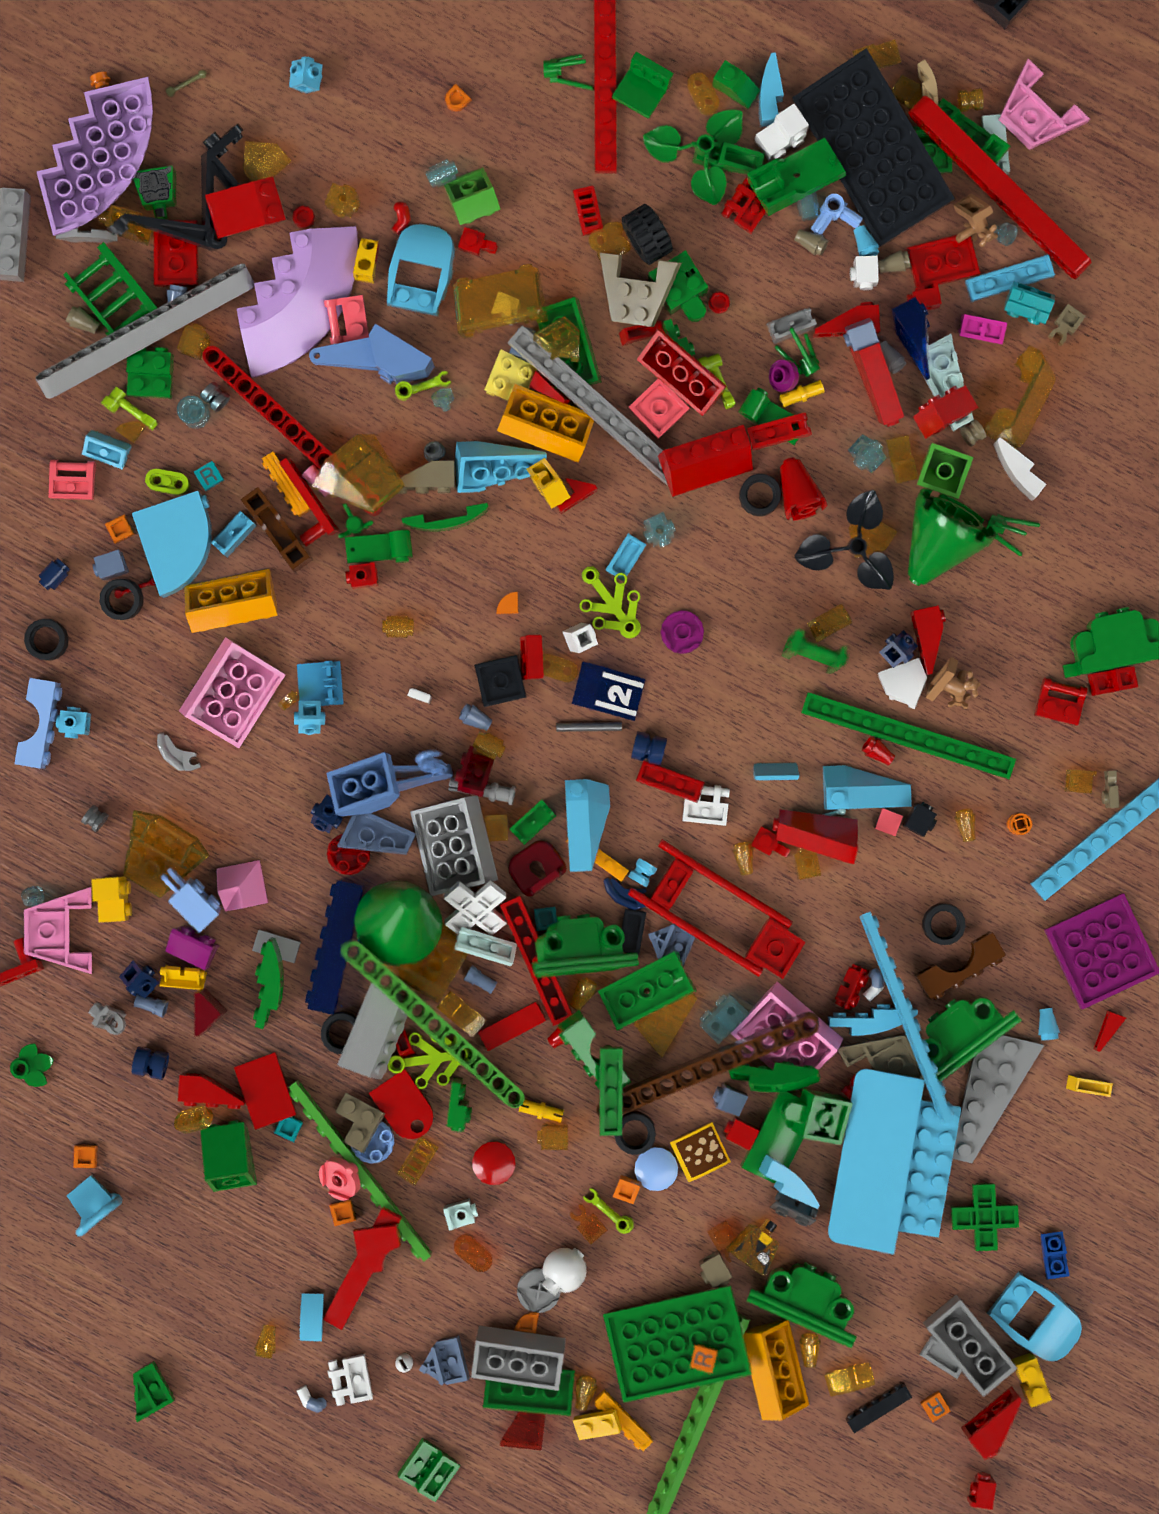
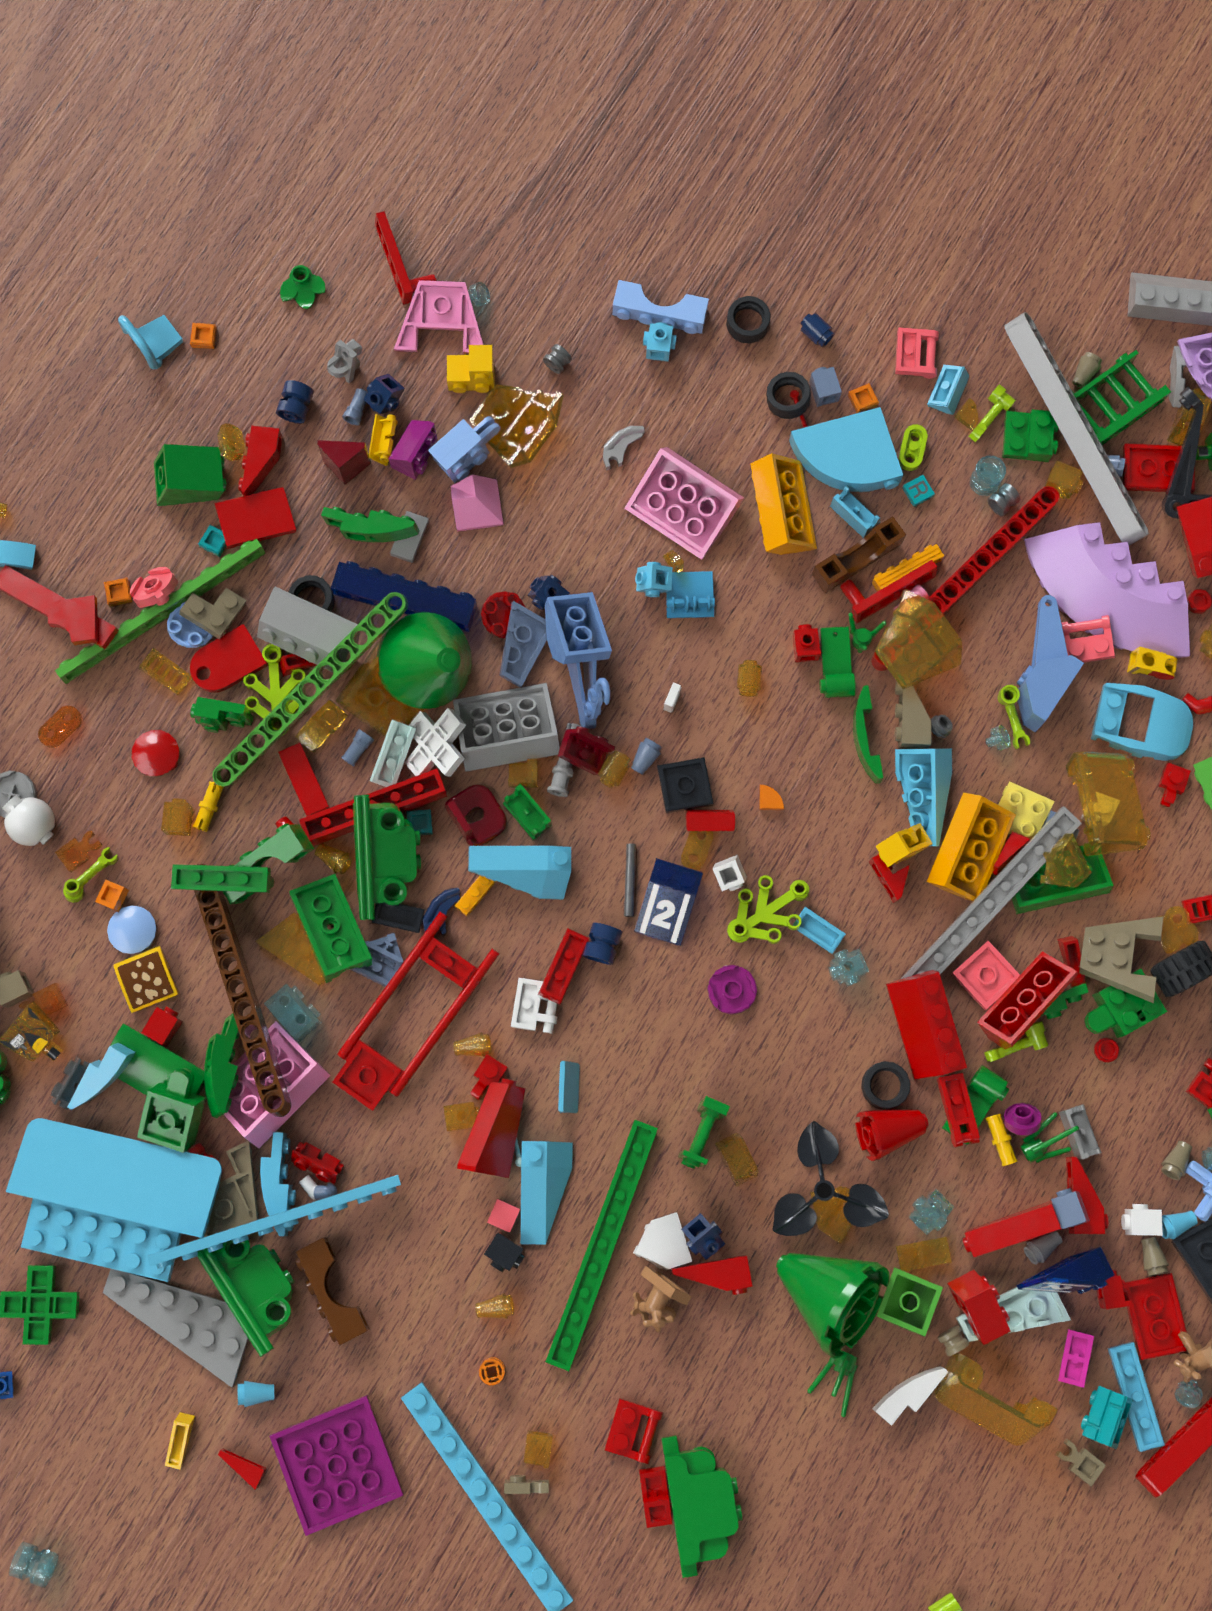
camera: 90 degrees right, 10 degrees down
light aqua brick [443,1199,478,1231] -> none
black tyre [615,1111,656,1155] -> none
medium azure wheel [628,858,657,887] -> none
sand blue slope [712,1083,748,1116] -> none
red cone [862,736,895,766] -> none
black tyre [922,903,966,945] -> none

